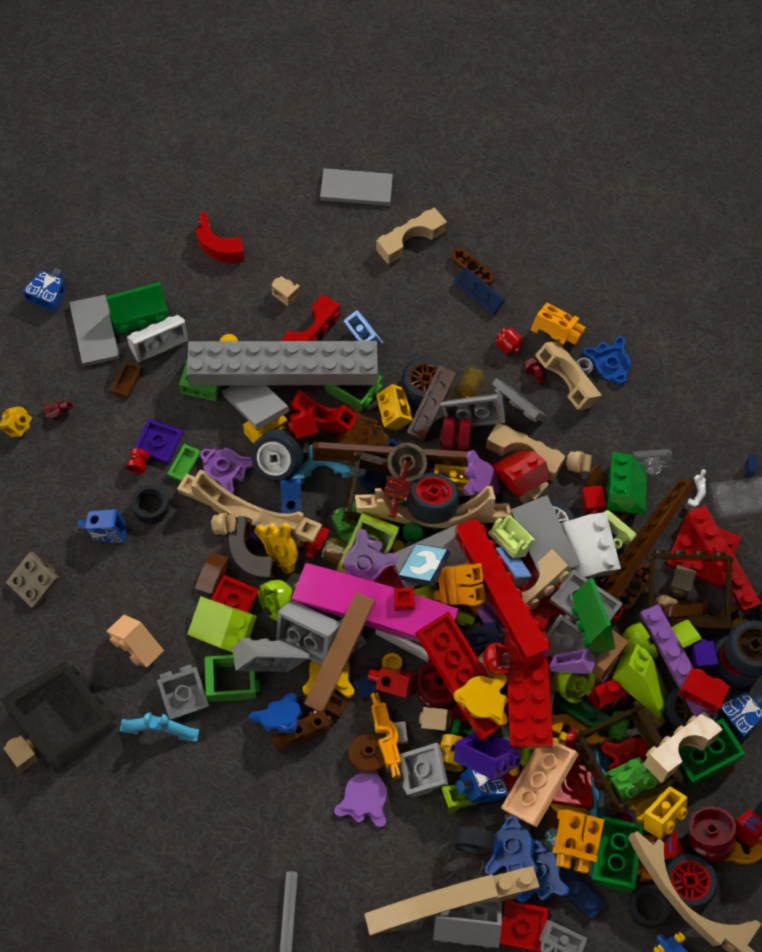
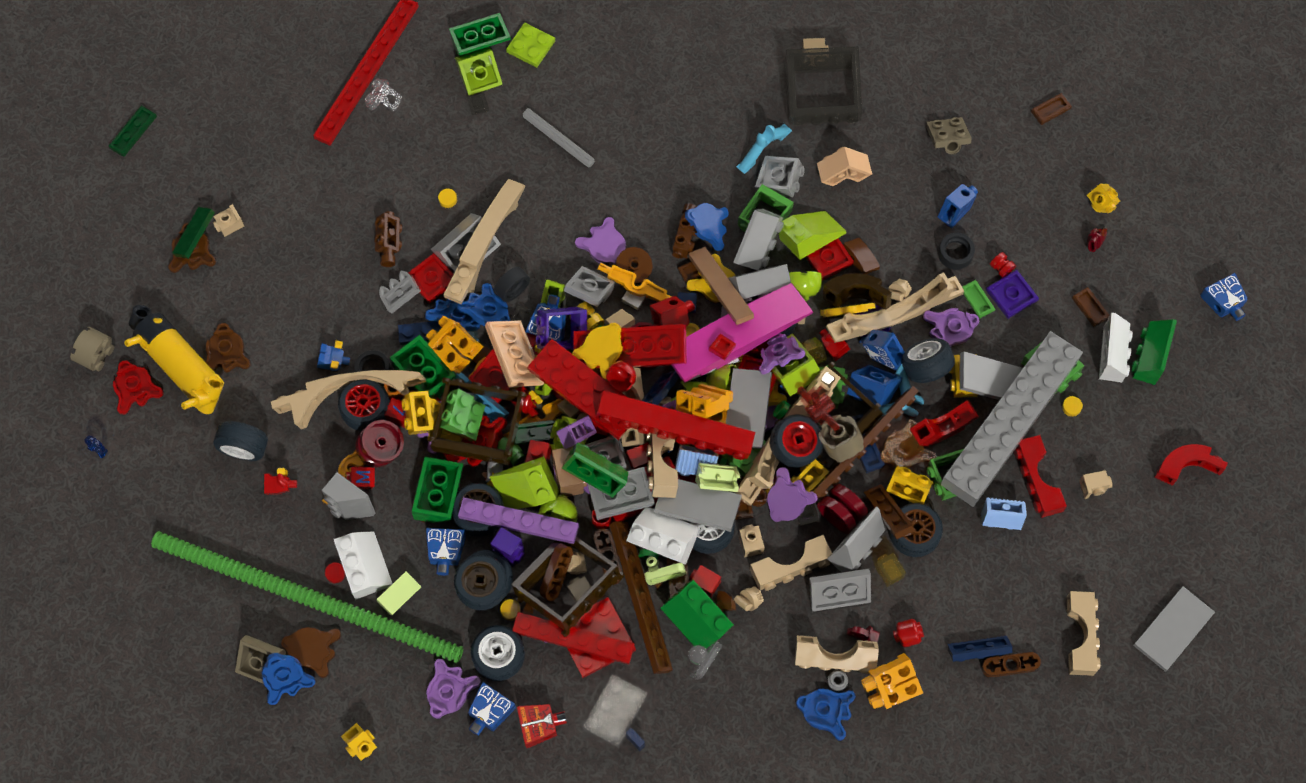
camera: 130 degrees right, 5 degrees up
light grey tile [69,295,120,366] -> none
red brick [287,409,319,439] -> none
tile [398,543,451,586] -> none
red slope [492,449,551,497] -> none
tan arch [643,712,722,783] -> none
lime slope [671,620,702,649] -> none
red brick [678,667,730,714] -> none
white piece [685,469,706,511] -> none
none -> blue slope [847,365,903,407]

